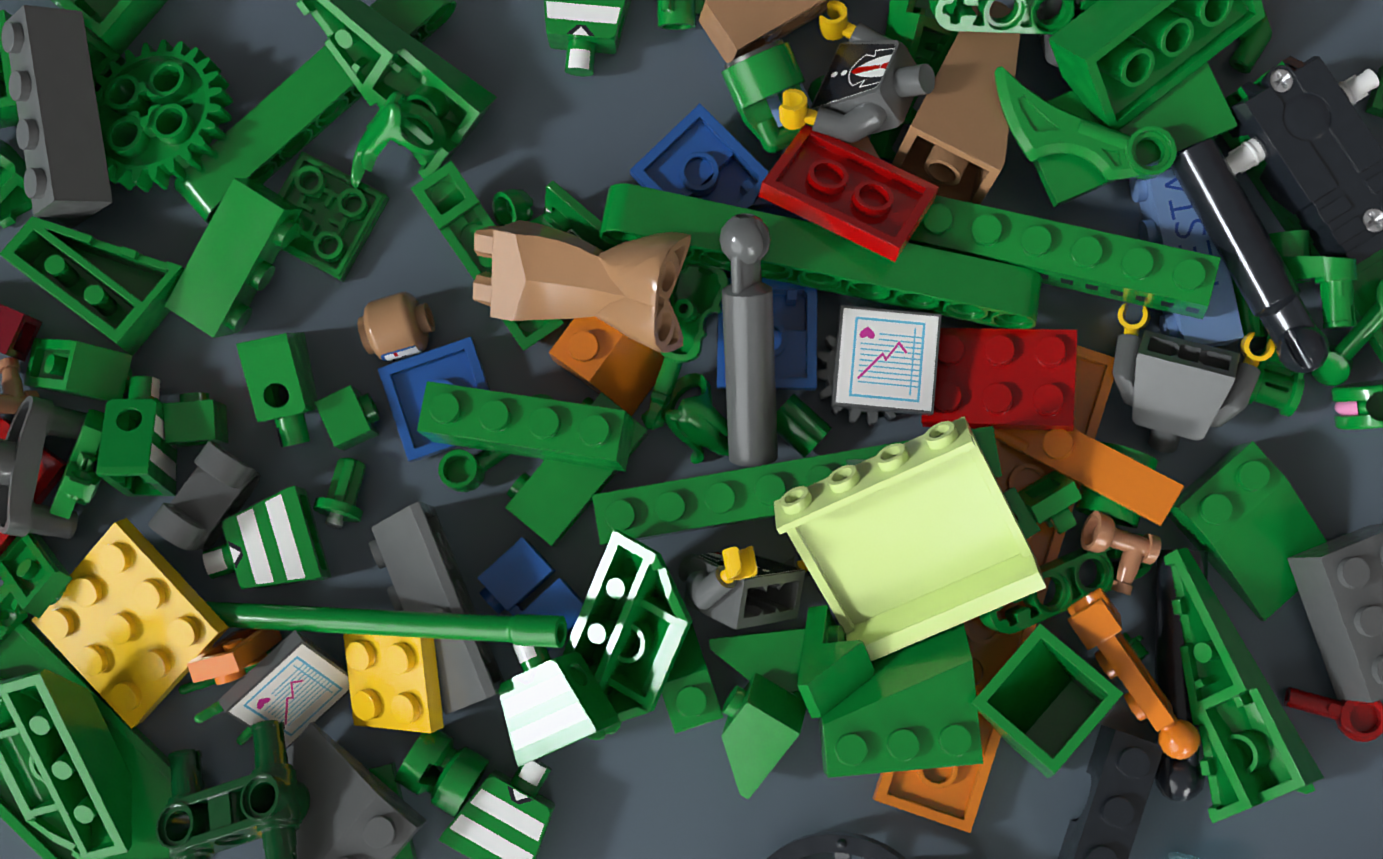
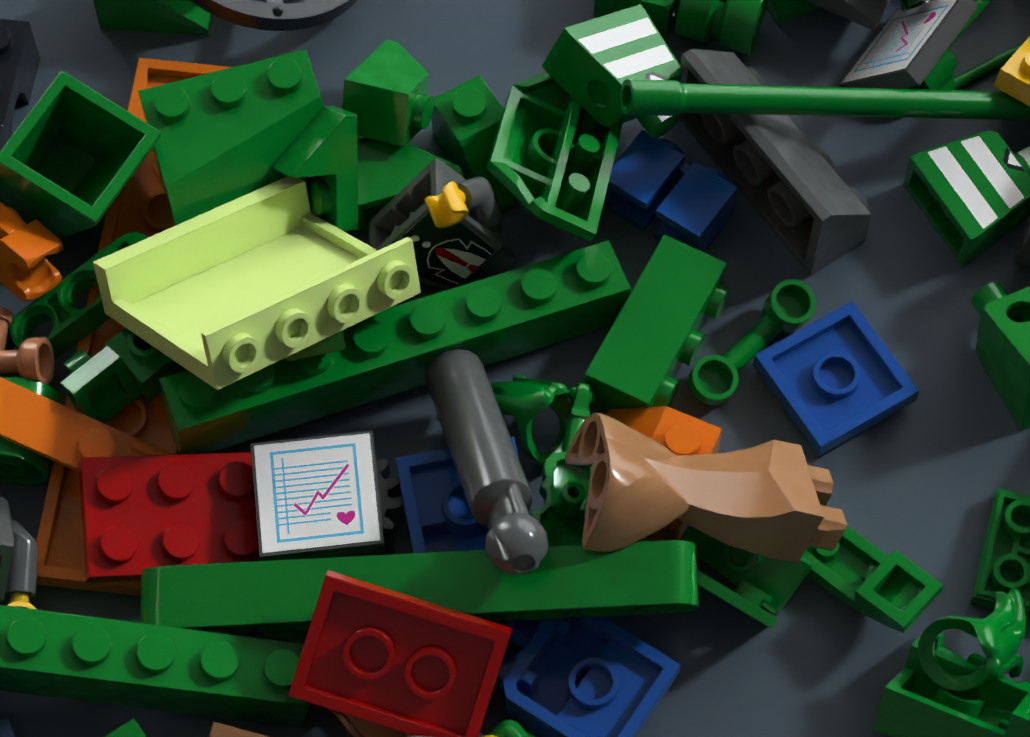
camera: 170 degrees right, 20 degrees down
orange plate [187,629,282,685] -> none
green piece [313,457,366,528] -> none
green plate [314,385,381,451] -> none
yellow plate [343,634,444,733] -> none
medium nougat head [357,291,435,362] -> none
green brick [417,381,635,472] -> none
green hinge [492,189,533,226] -> none
green piece [777,394,832,458] -> none

